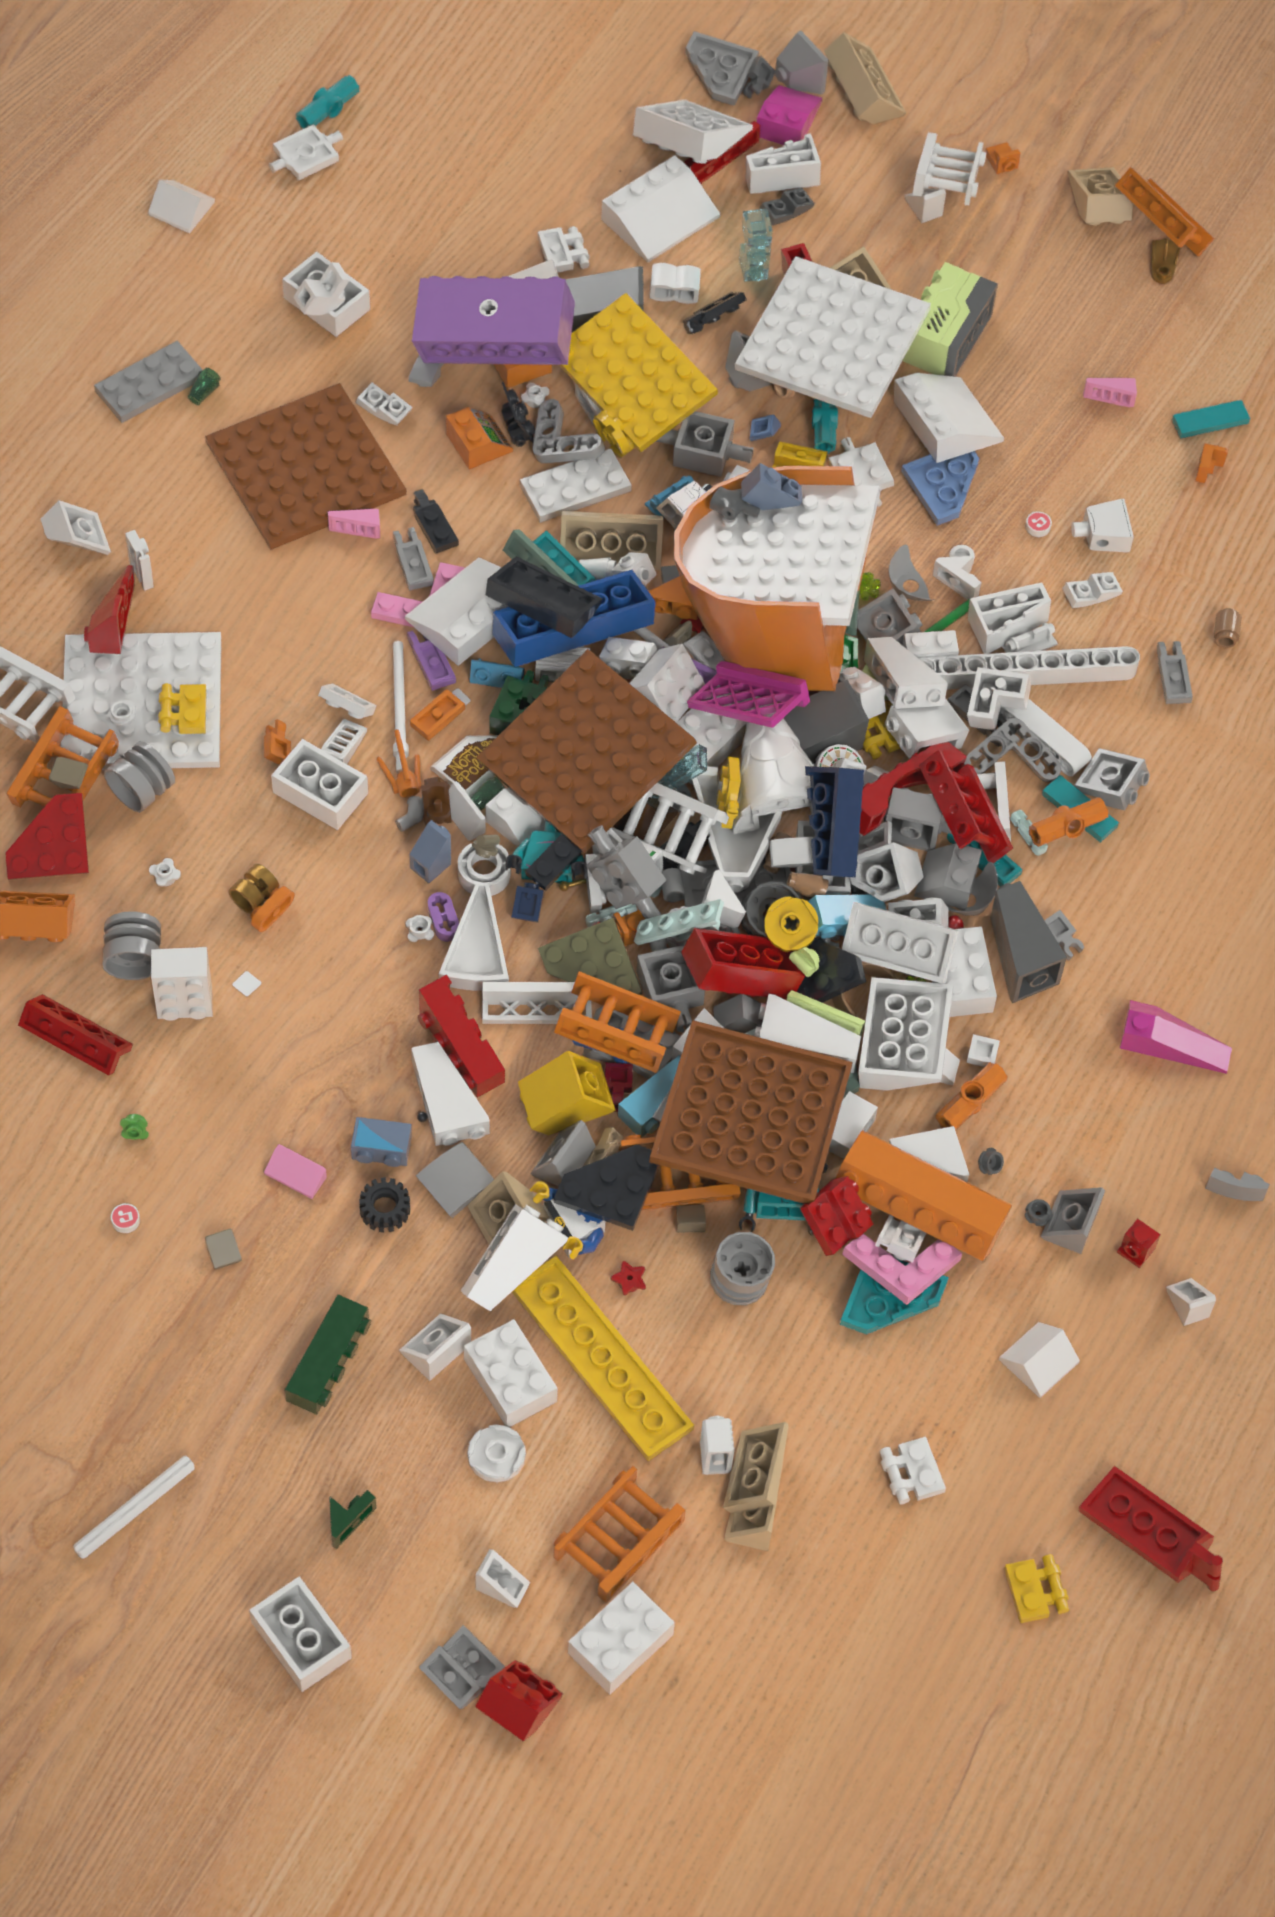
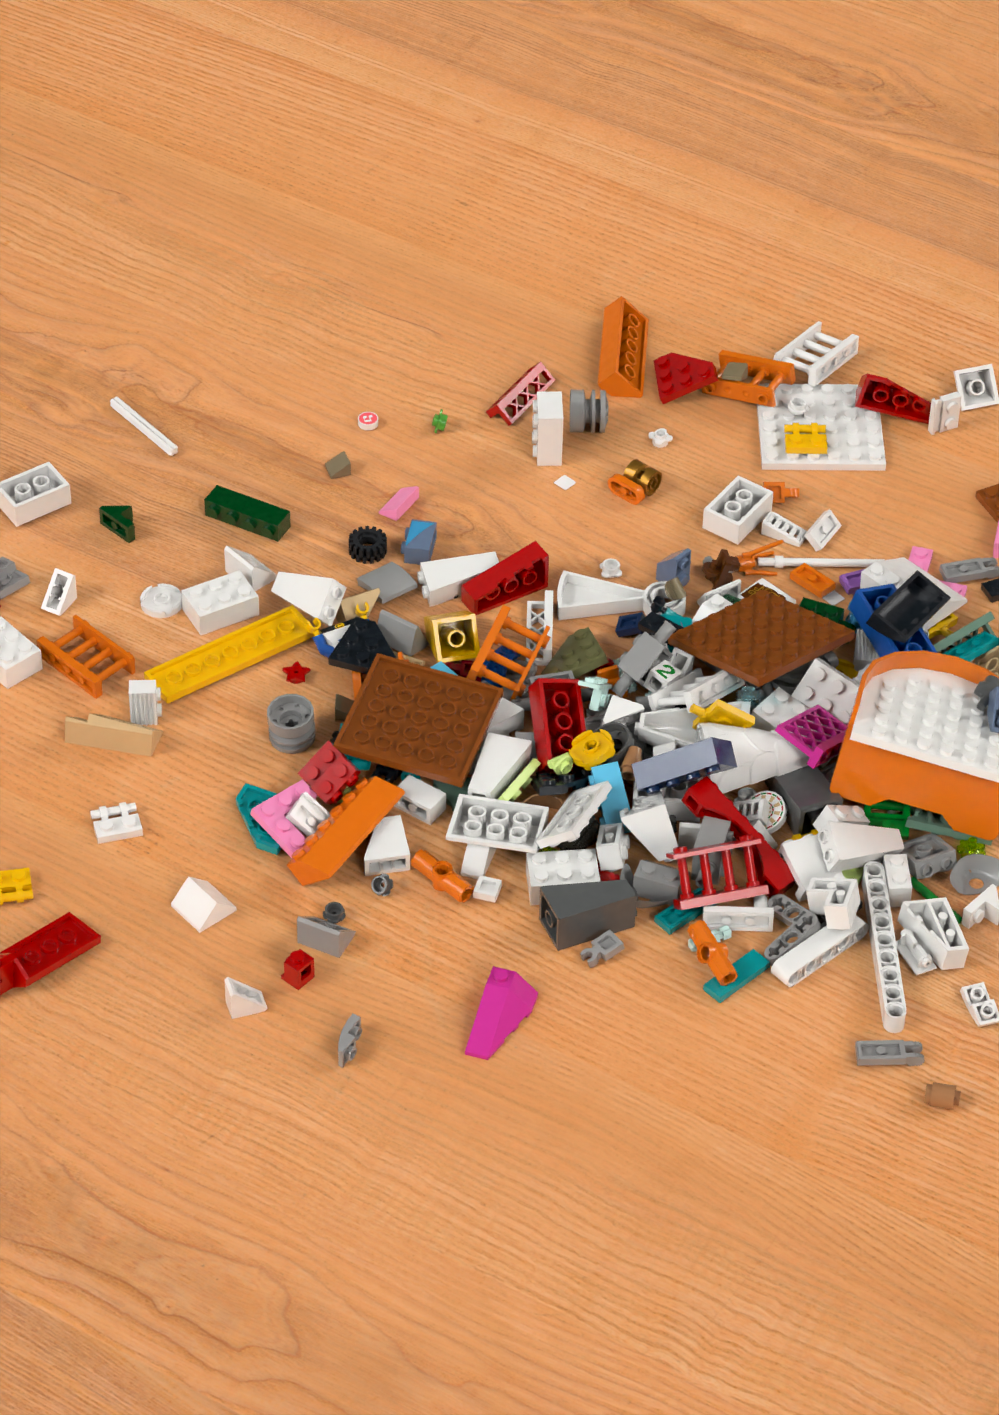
camera: 95 degrees right, 15 degrees down
light grey wheel [104,741,175,813] -> none
medium lavender beam [428,892,459,942] -> none
light grey plate [1075,748,1150,811] -> none

